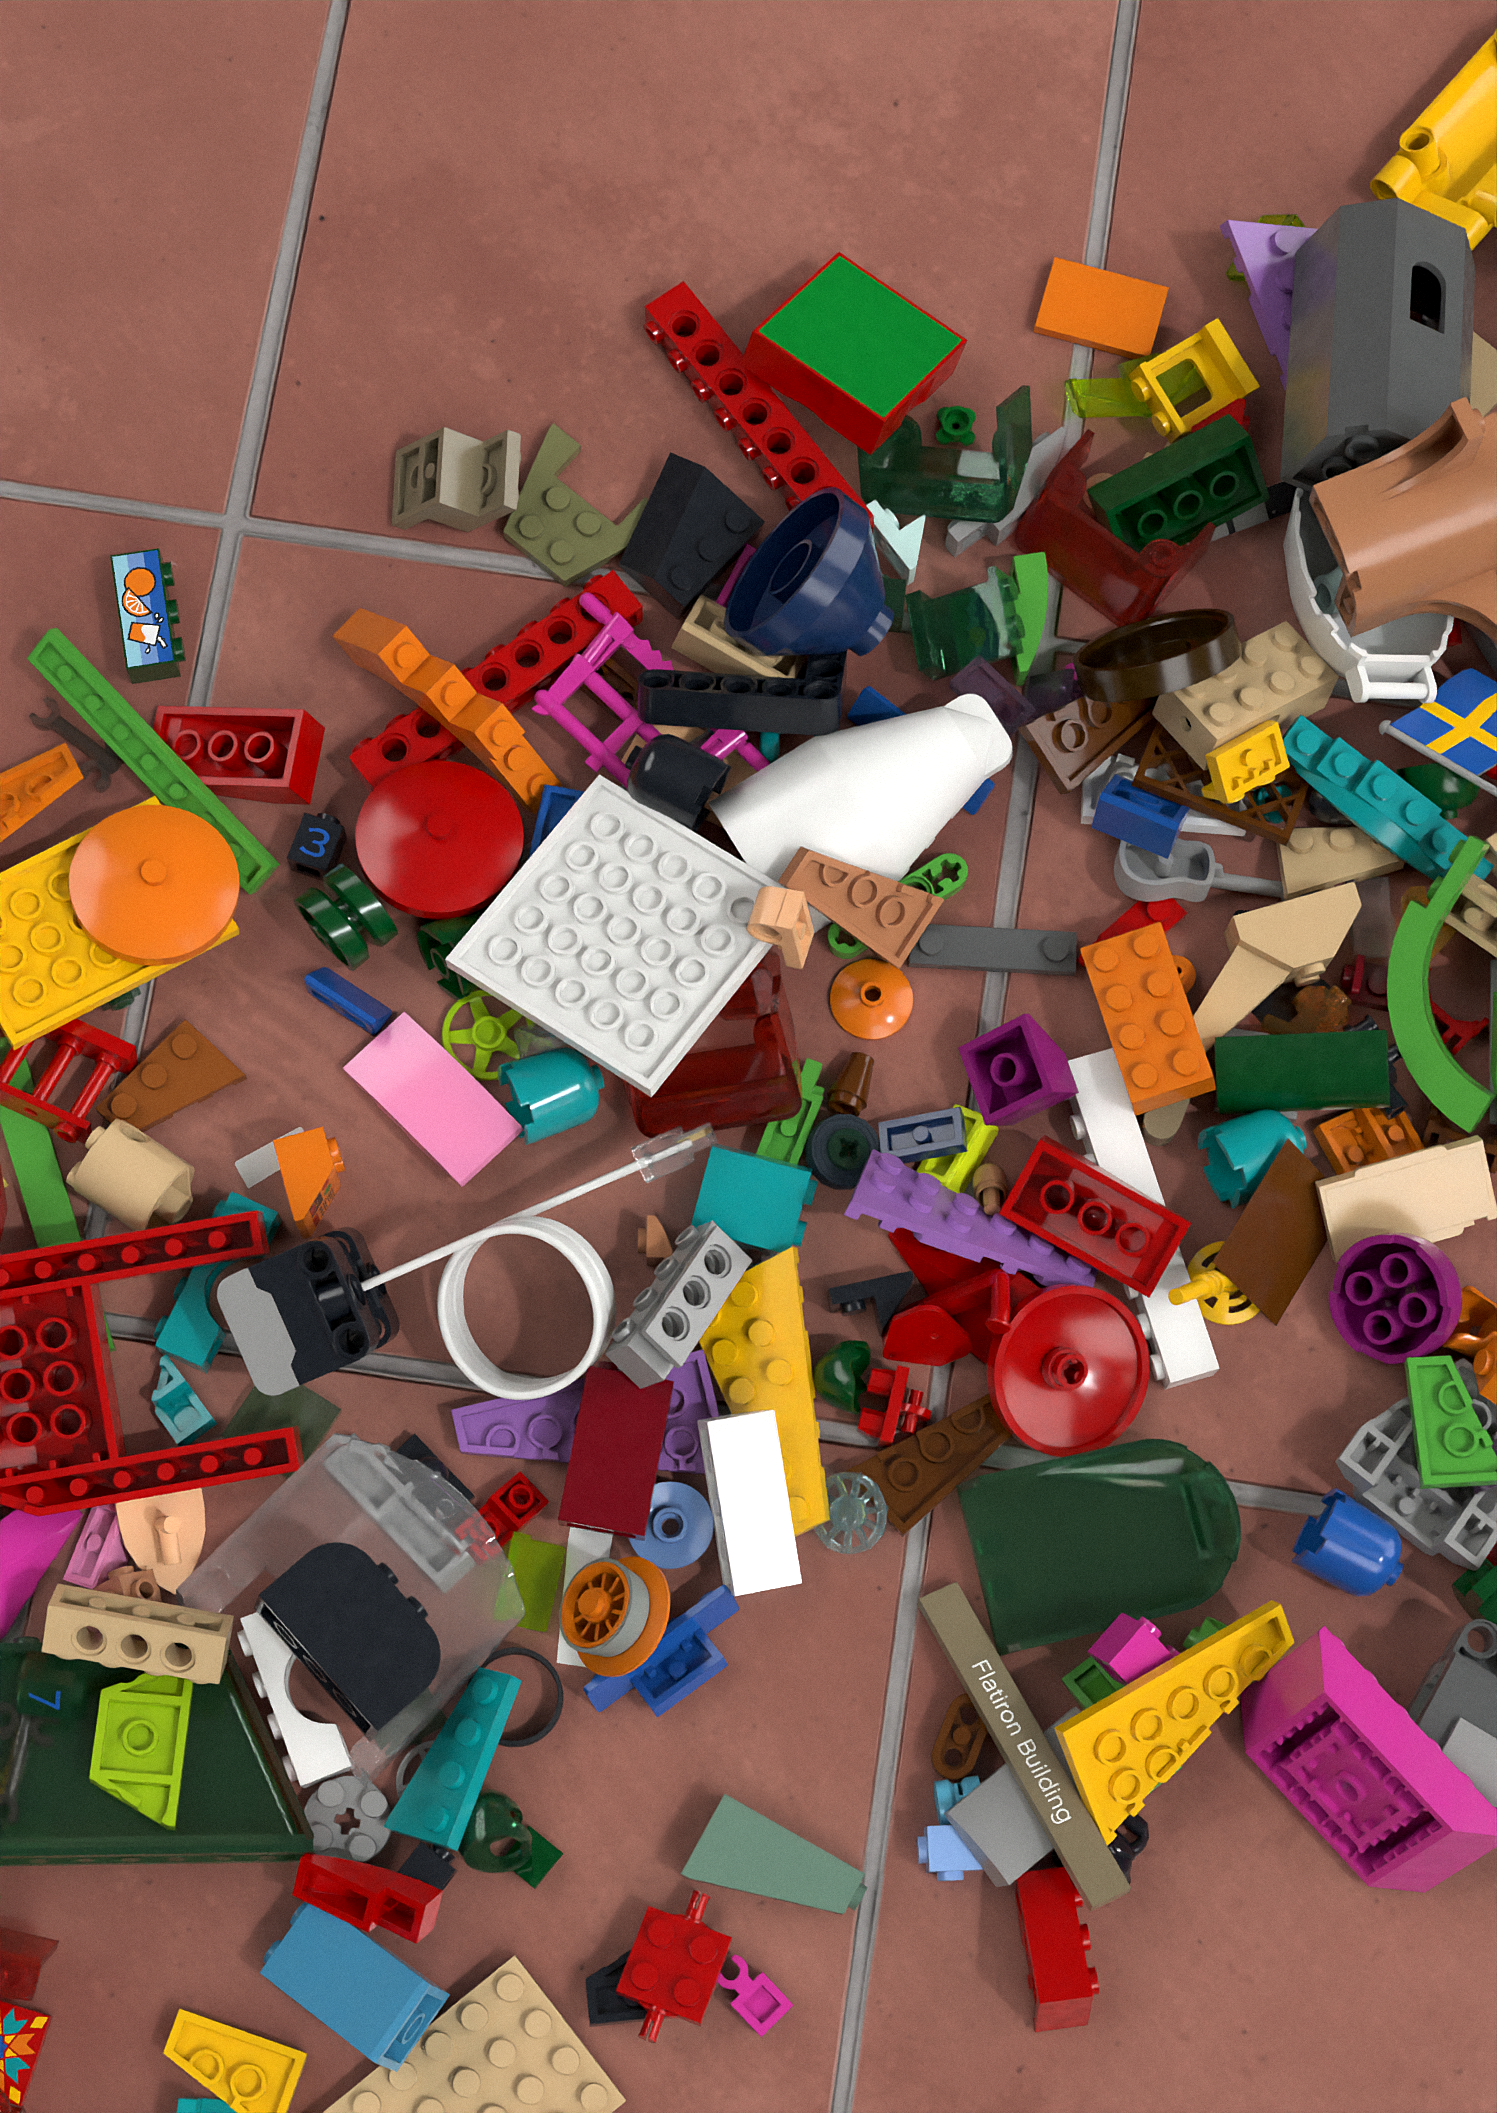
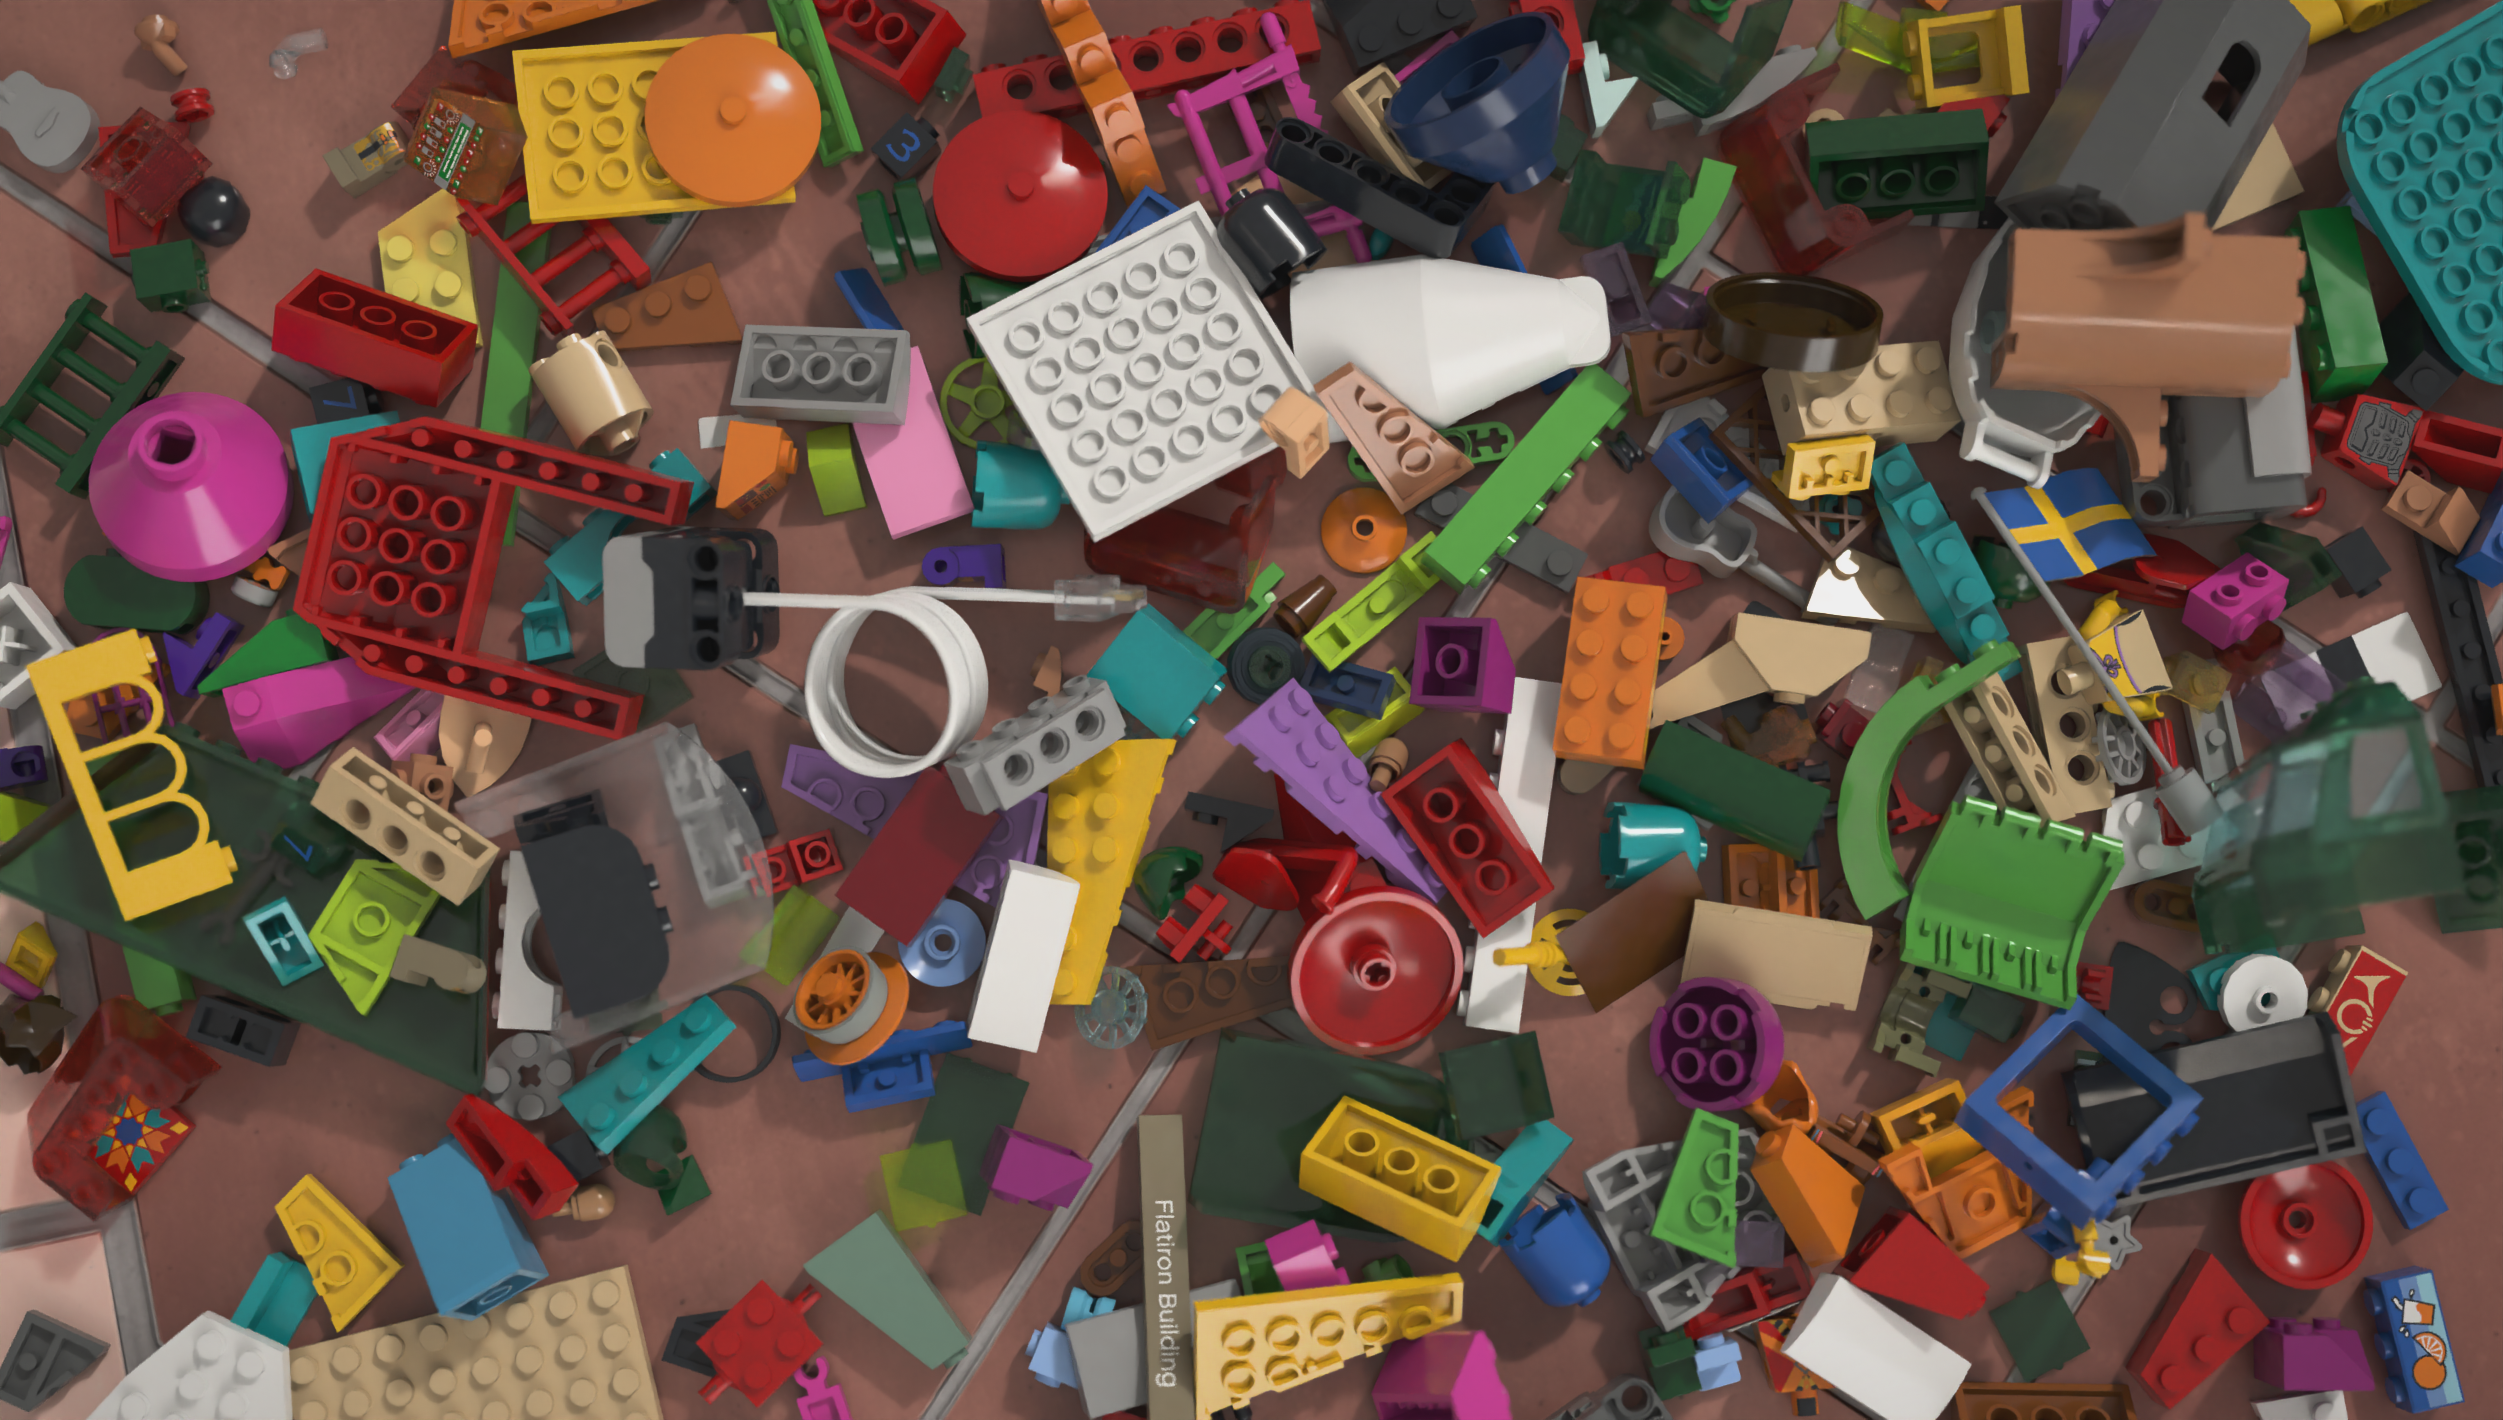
camera: 25 degrees right, 10 degrees up
none -> black brick [186,994,301,1067]
none -> teal slope [243,896,324,986]
none -> dark tan leg [389,934,487,994]
none -> black wing [513,789,610,844]
none -> medium nougat cylinder [553,1184,615,1222]
none -> light grey slope [730,325,911,425]
none -> lime slope [806,423,867,517]
none -> clear neon green piece [879,1139,968,1232]
none -> clear green piece [898,1052,1030,1216]
none -> dark purple leg [922,544,1007,589]
none -> clear green plate [934,47,974,103]
none -> magenta slope [978,1124,1094,1211]
none -> yellow slope [1299,1095,1502,1262]
none -> lime slope [1301,531,1442,673]
none -> bright green brick [1420,364,1632,595]
none -> clear green slope [1438,1030,1555,1141]
none -> teal slope [1476,1114,1574,1248]
none -> black bush [1604,430,1646,474]

